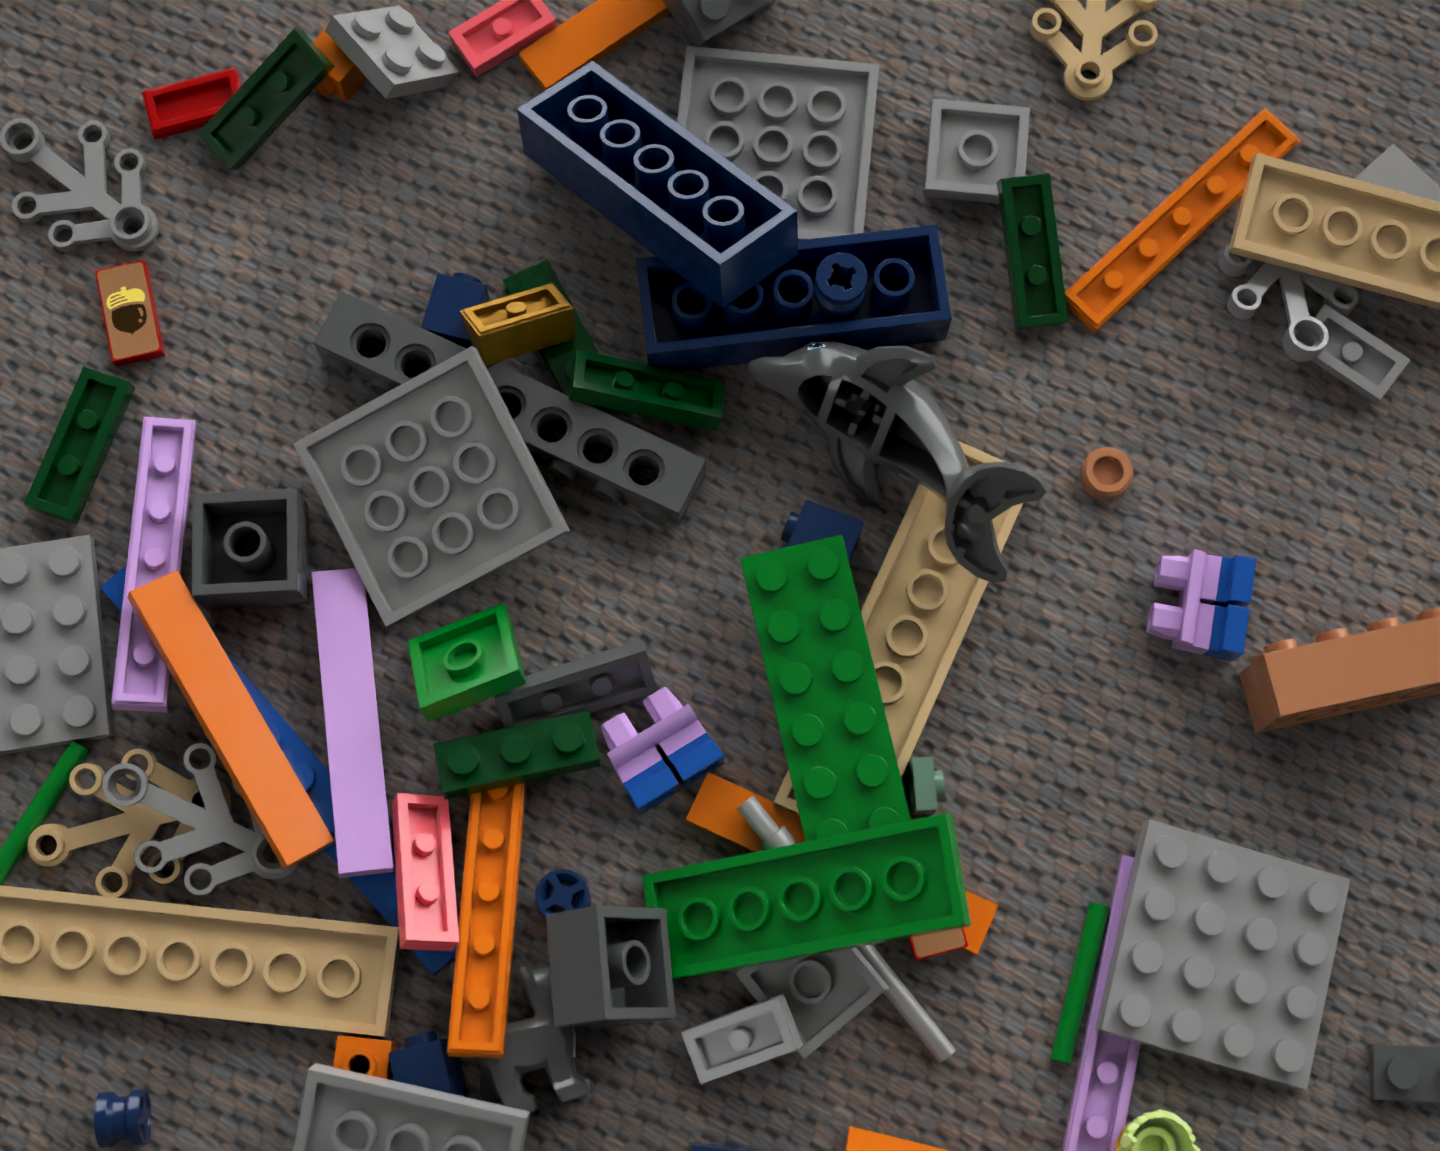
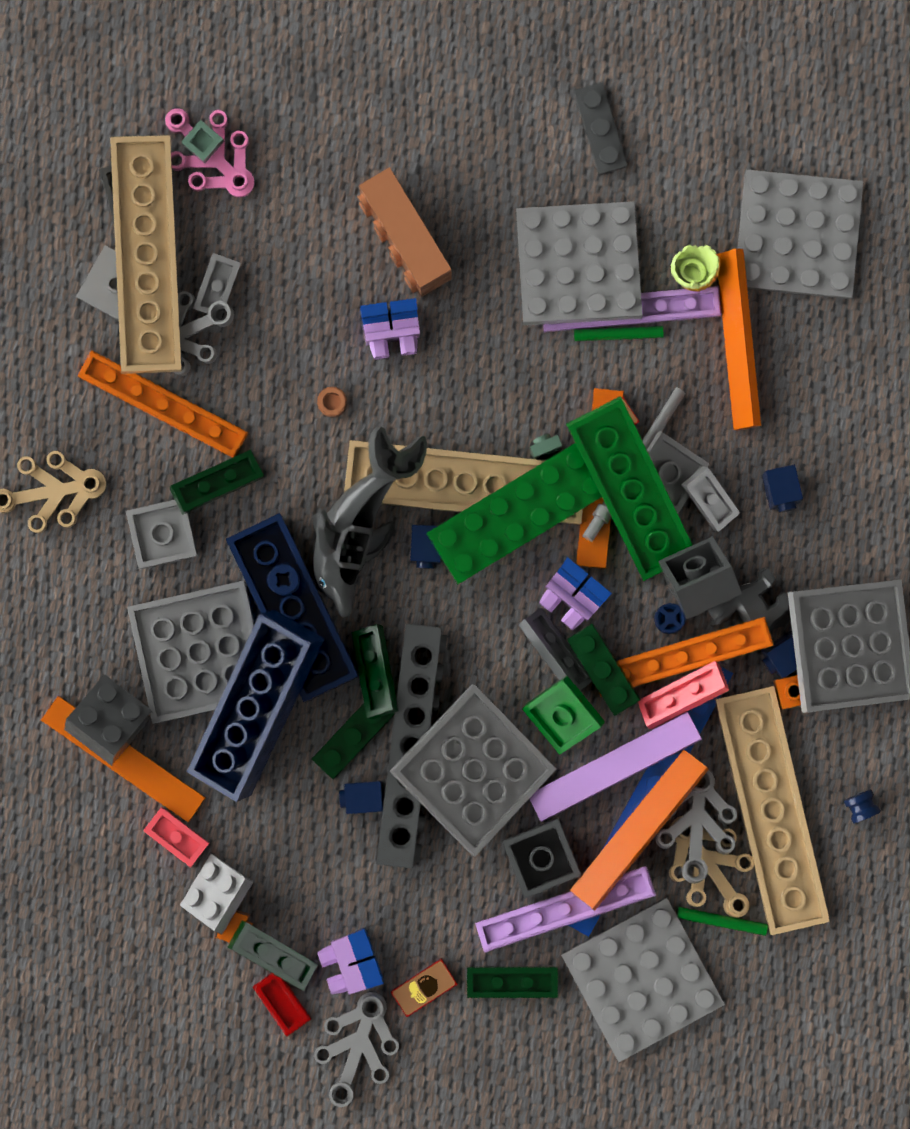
camera: 105 degrees left, 10 degrees up
pearl gold slope [460,283,575,366] -> none
none -> hips [317,927,384,994]

